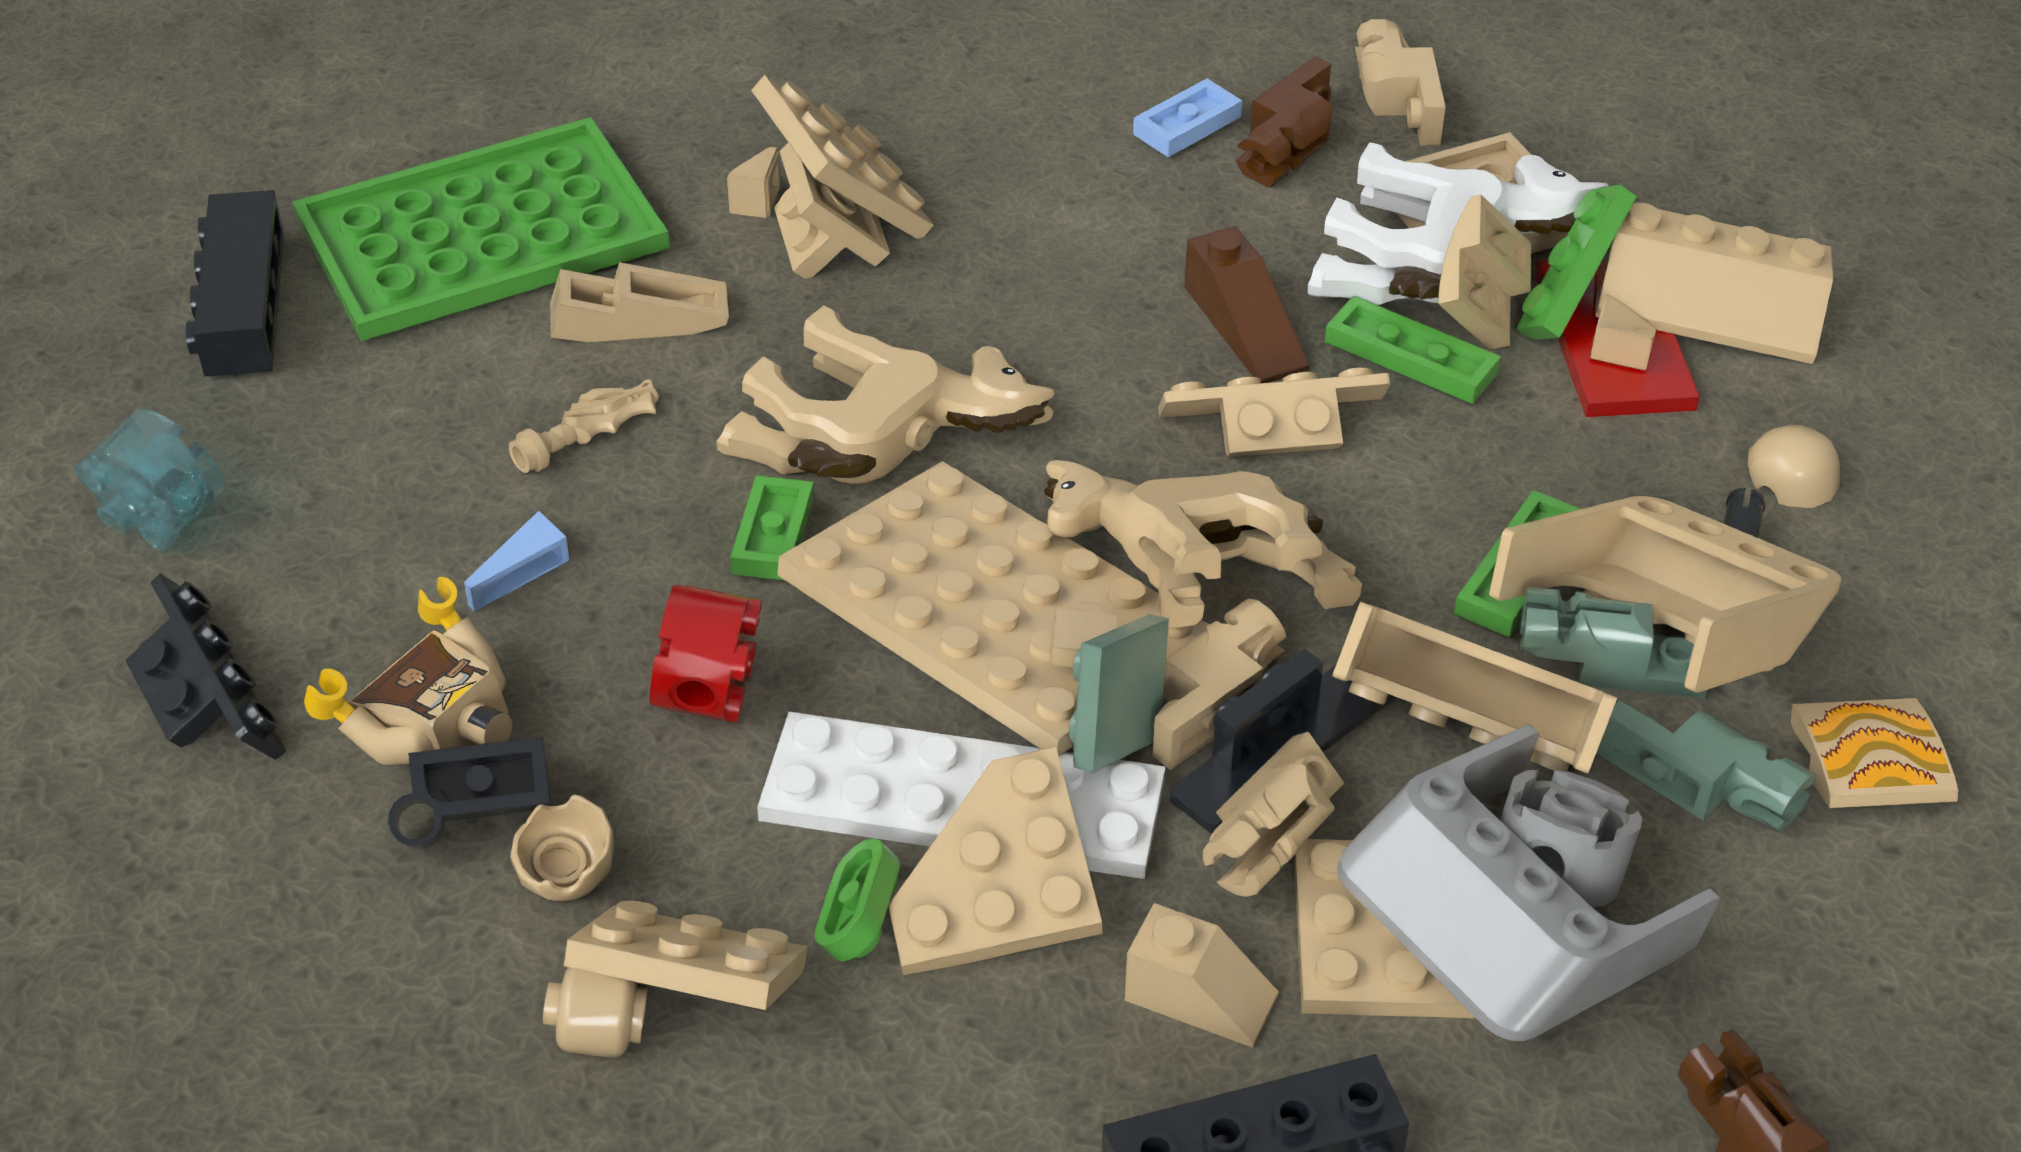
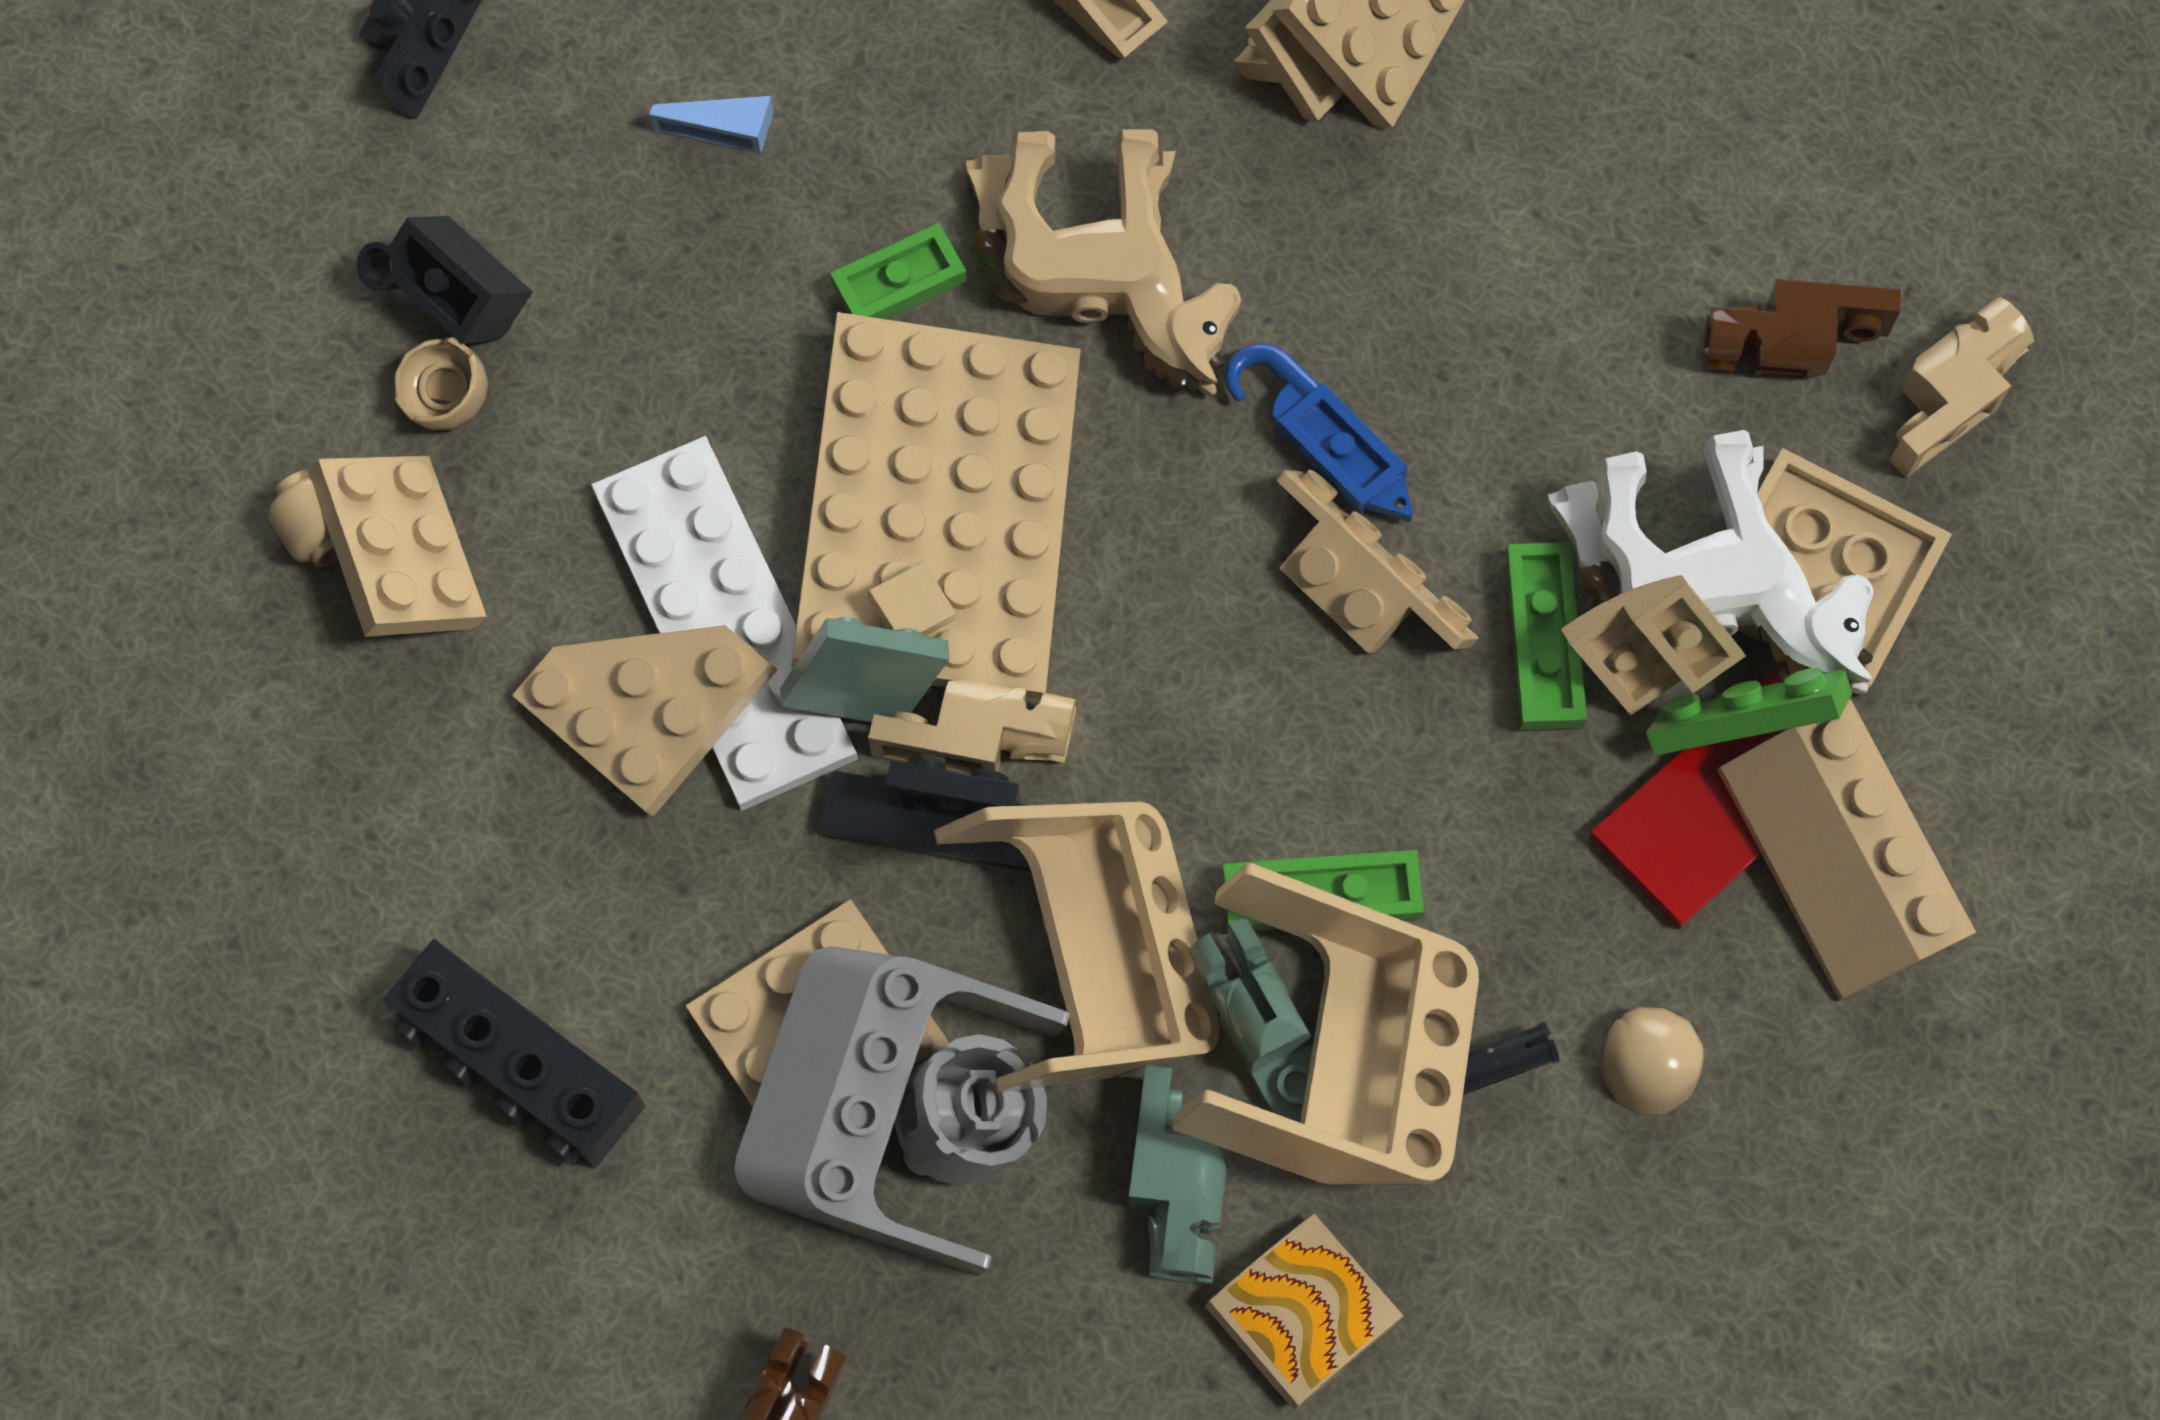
camera: 55 degrees right, 25 degrees up
torso [304,577,512,765] -> none
tan piece [509,380,659,473] -> none
red brick [649,584,762,724] -> none
bright green plate [814,838,900,961] -> none
tan animal [1044,460,1362,629] -> none
tan slope [1125,903,1279,1048] -> none
light blue plate [1133,78,1242,157] -> none
reddish brown slope [1184,226,1309,383] -> none
tan plate [1203,732,1344,897] -> none
tan slope [1590,295,1657,370] -> none
none -> blue plate [1224,343,1413,522]

